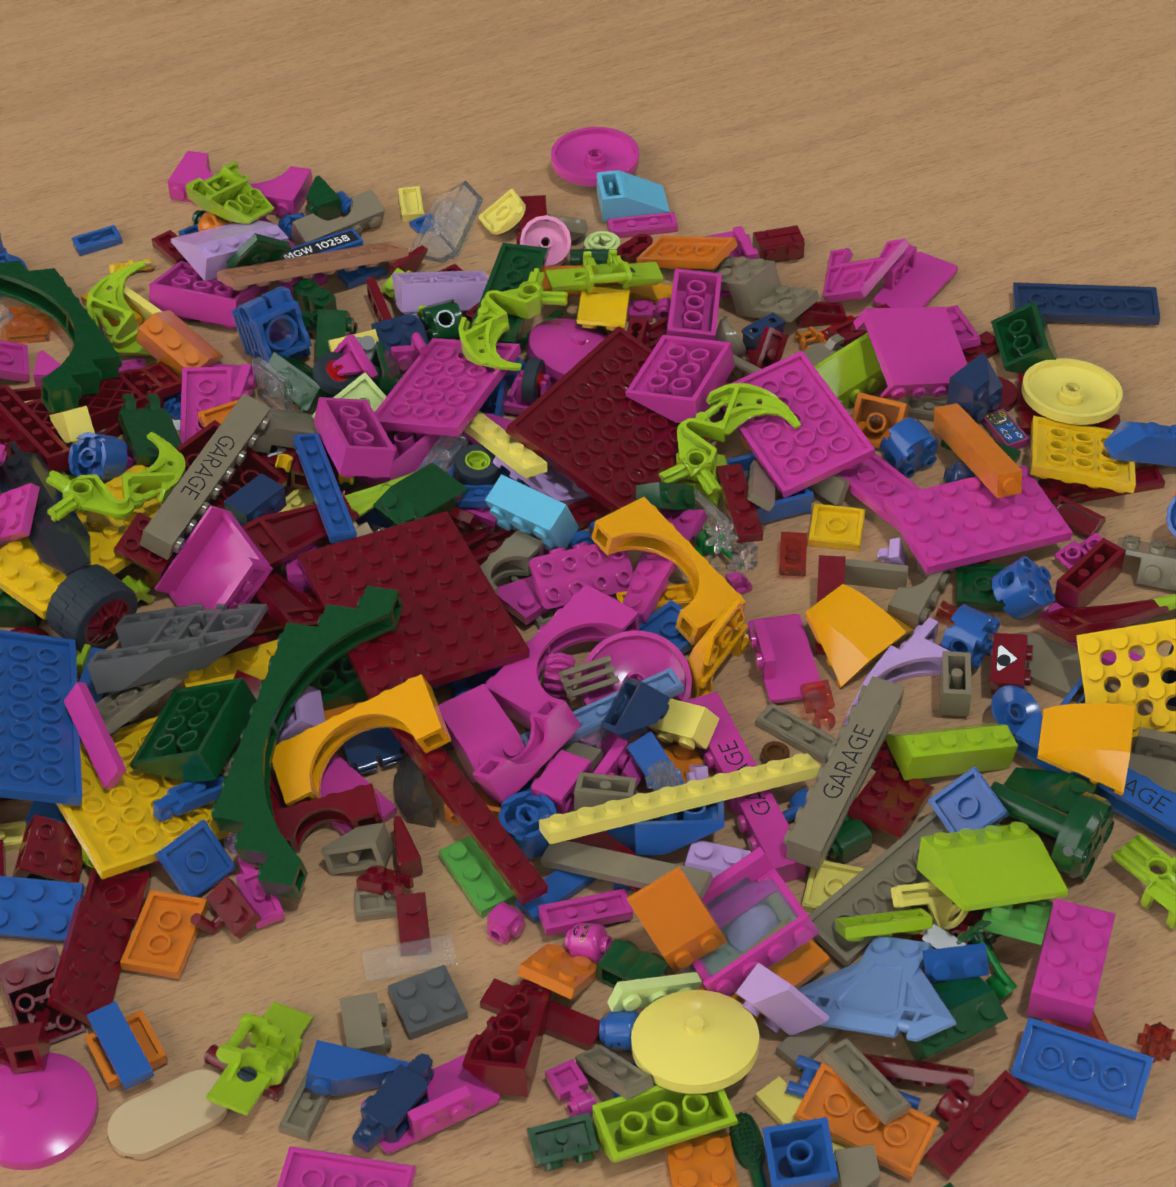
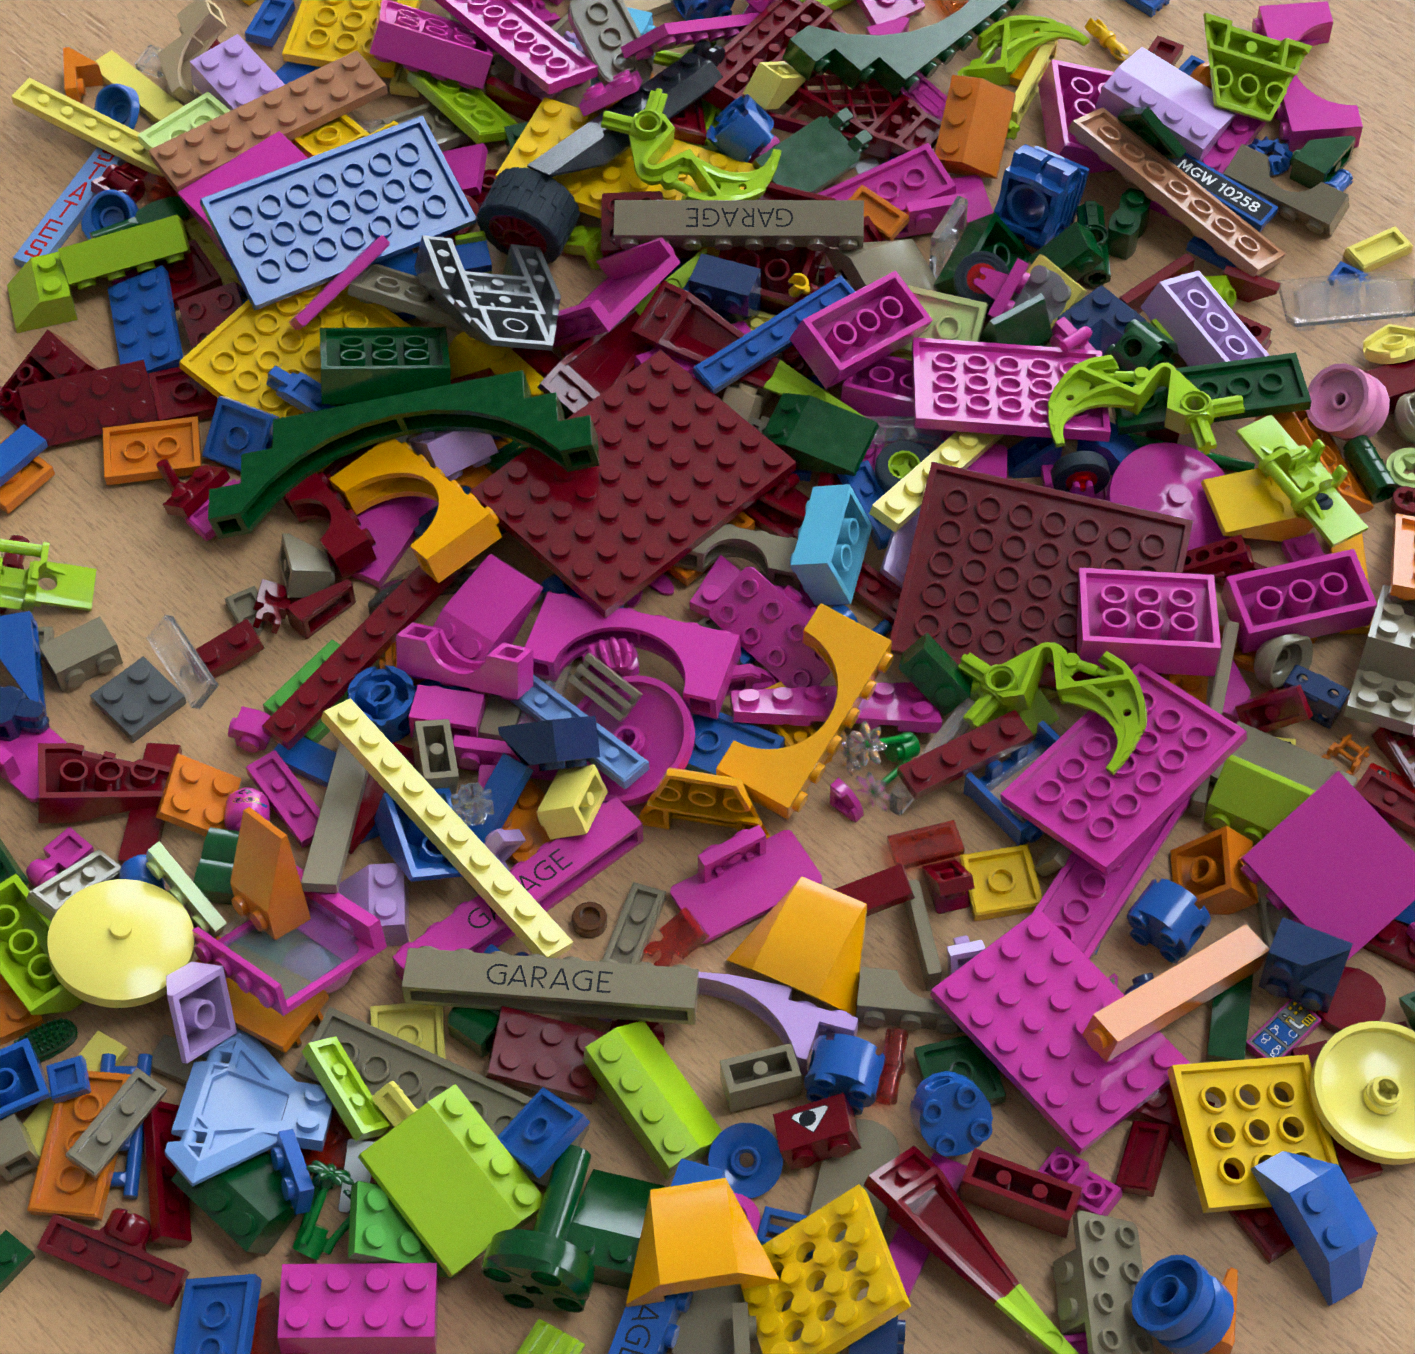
camera: 70 degrees right, 10 degrees up
dark tan tile [747,459,775,512] -> none
none -> blue tile [46,1055,91,1103]
none -> dark red slope [921,858,975,914]

